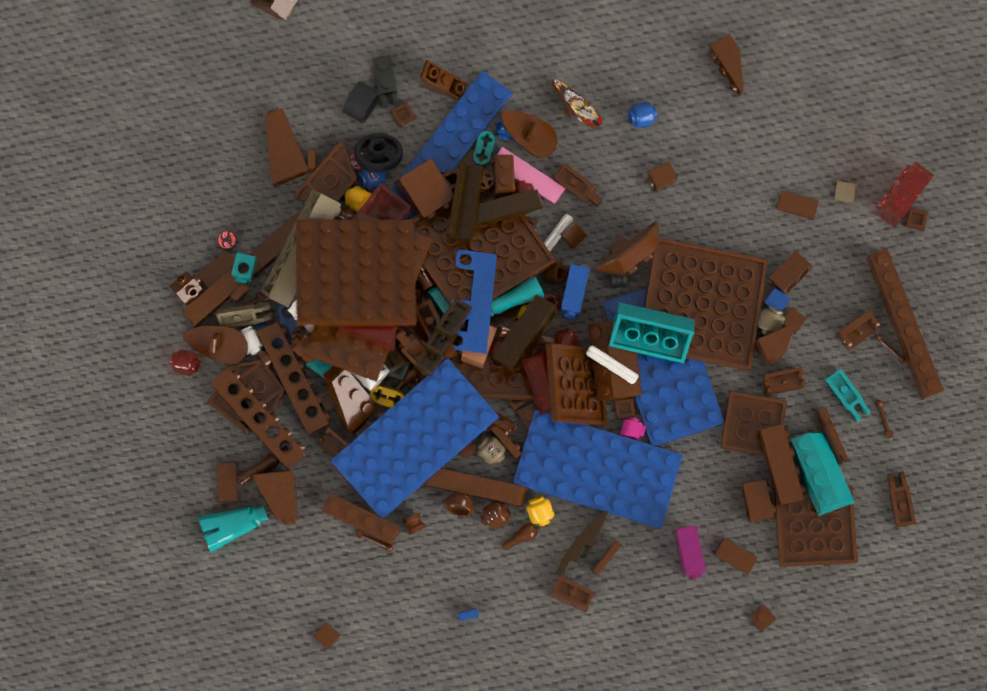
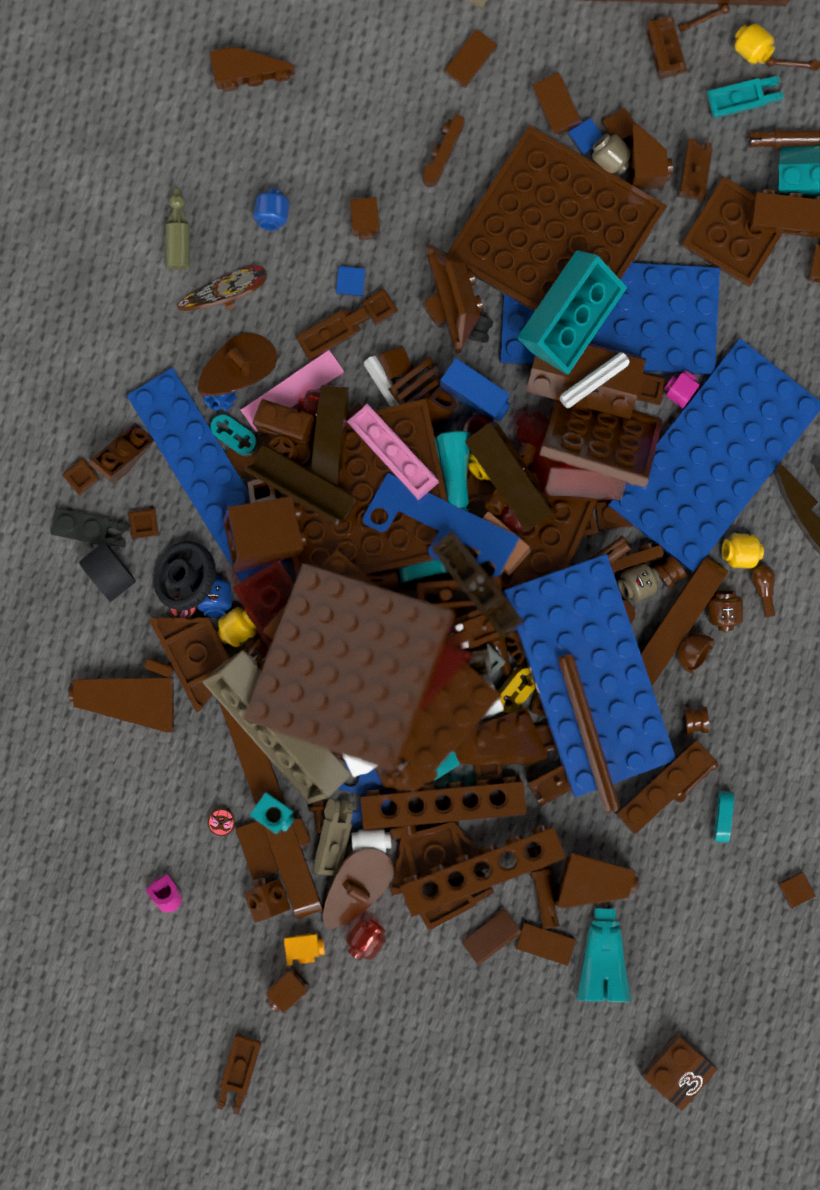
camera: 65 degrees left, 5 degrees up
none -> reddish brown tile [62,458,100,496]
none -> dark pink plate [145,874,182,913]
none -> olive wheel [165,188,190,270]
none -> reddish brown hinge [216,1034,262,1115]
none -> reddish brown brick [265,966,310,1014]
none -> light orange brick [284,933,325,966]
none -> blue tile [336,266,366,297]
none -> bright pink tile [347,404,439,500]
none -> reddish brown tile [361,288,398,326]
none -> reddish brown tile [388,357,444,405]
none -> reddish brown hinge [423,114,465,188]
none -> reddish brown tile [461,909,522,966]
none -> reddish brown axle [558,654,620,813]
none -> reddish brown slope [641,1033,718,1111]
none -> reddish brown wheel [653,555,687,589]
none -> teal beam [714,790,734,843]
none -> yellow head [735,23,775,64]

